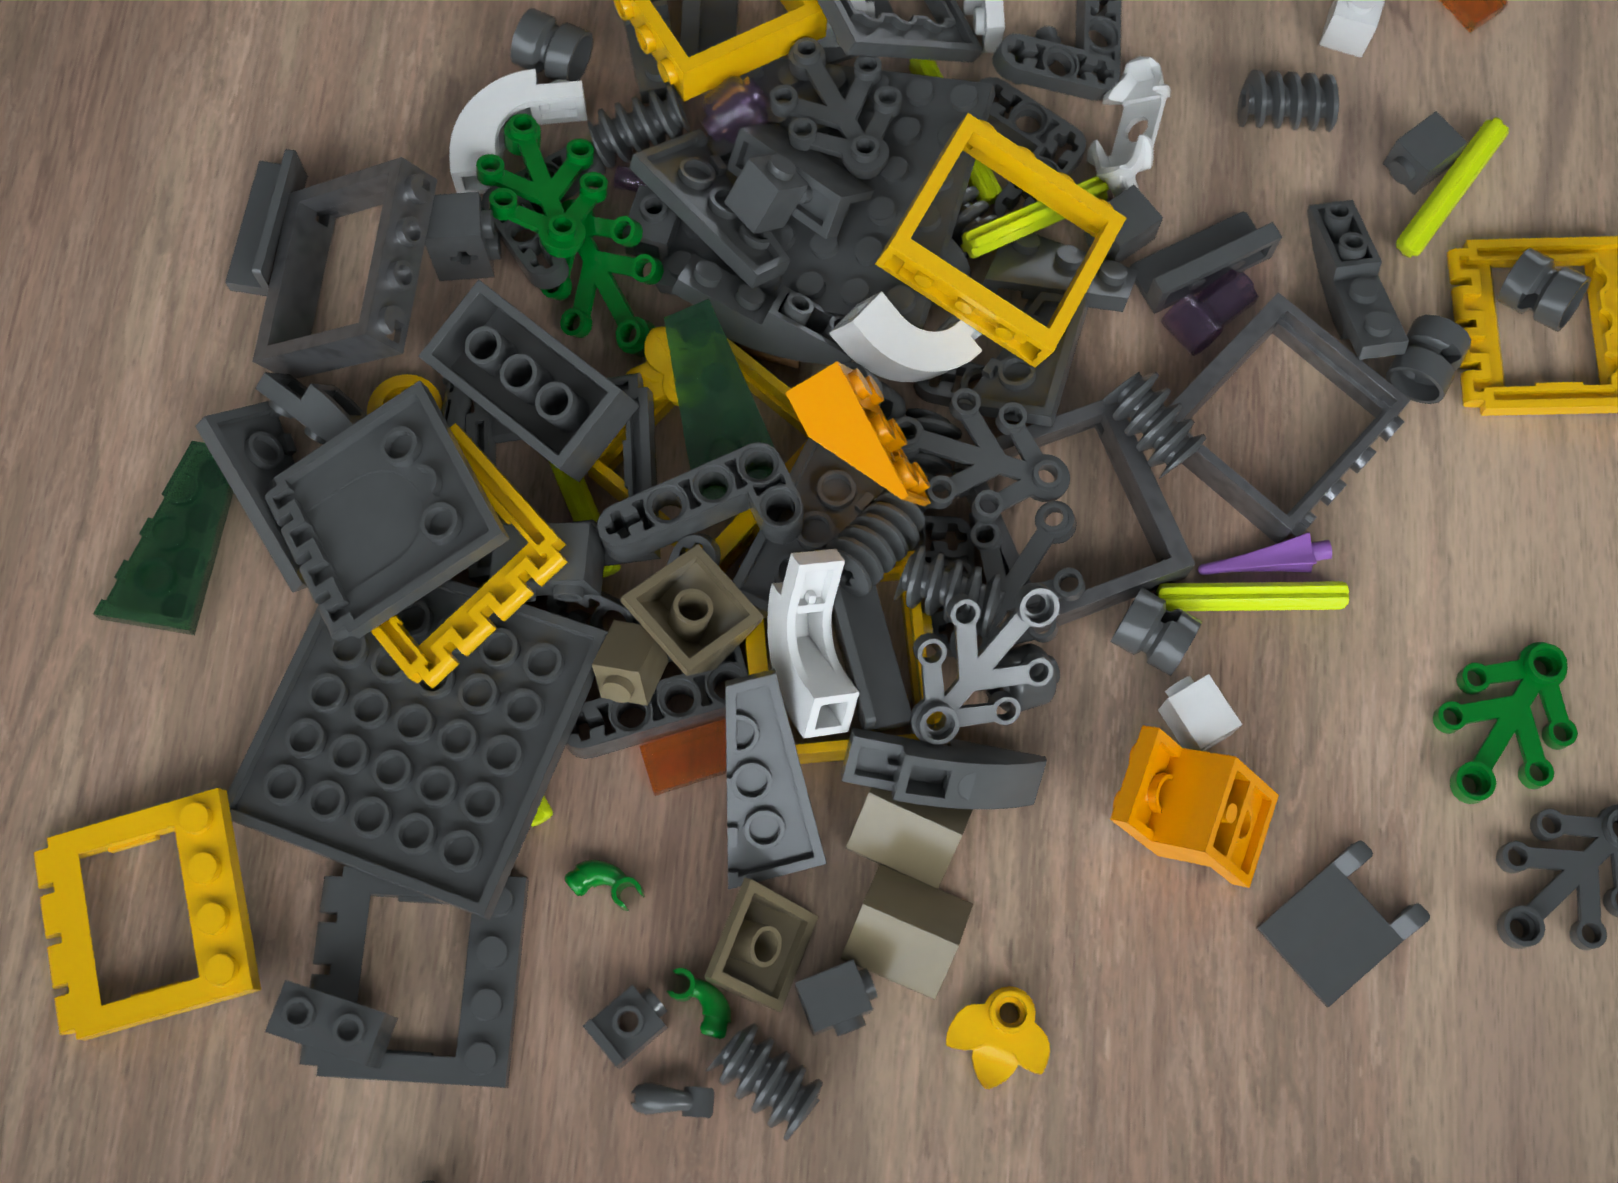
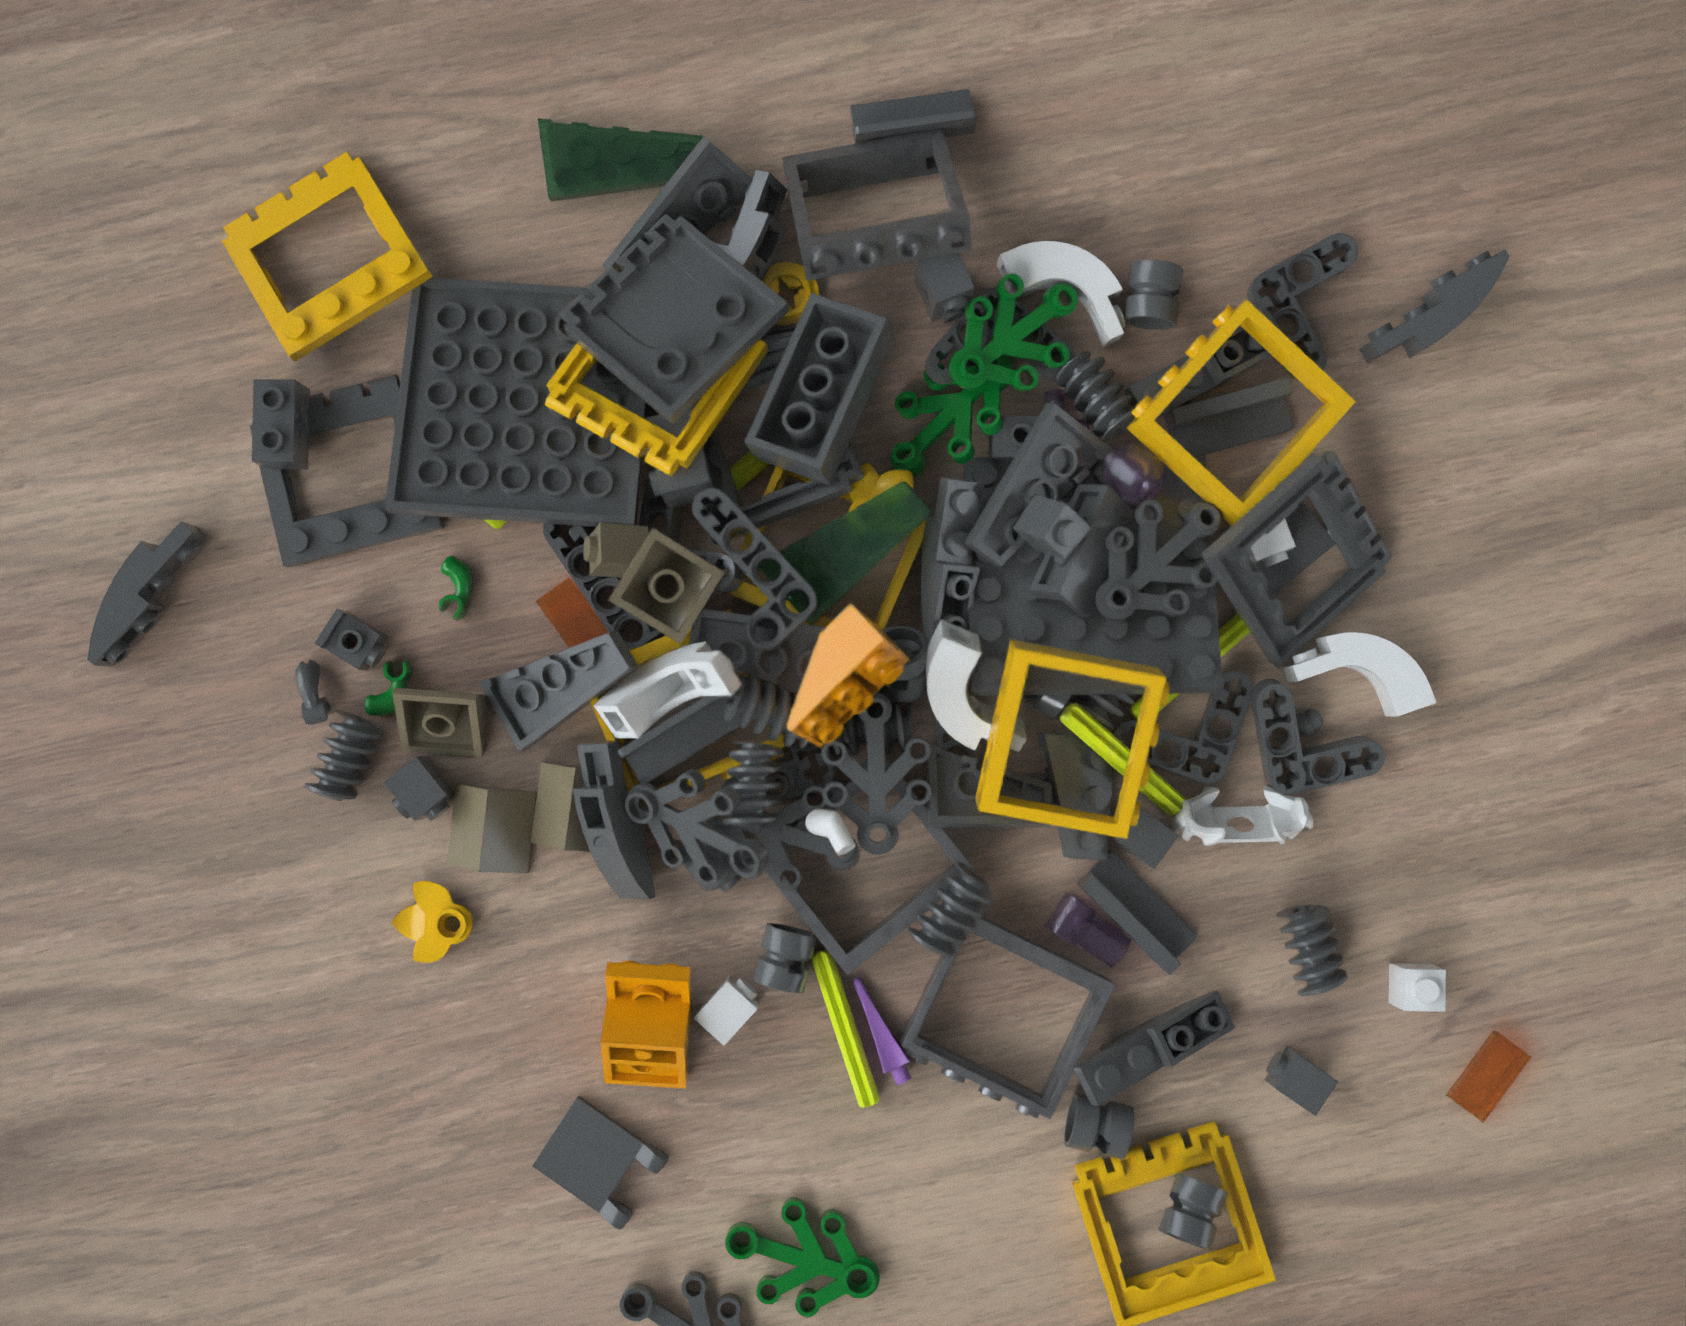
camera: 75 degrees right, 15 degrees up
neon yellow axle [1396,117,1509,258] -> none
none -> white arm [805,808,856,855]

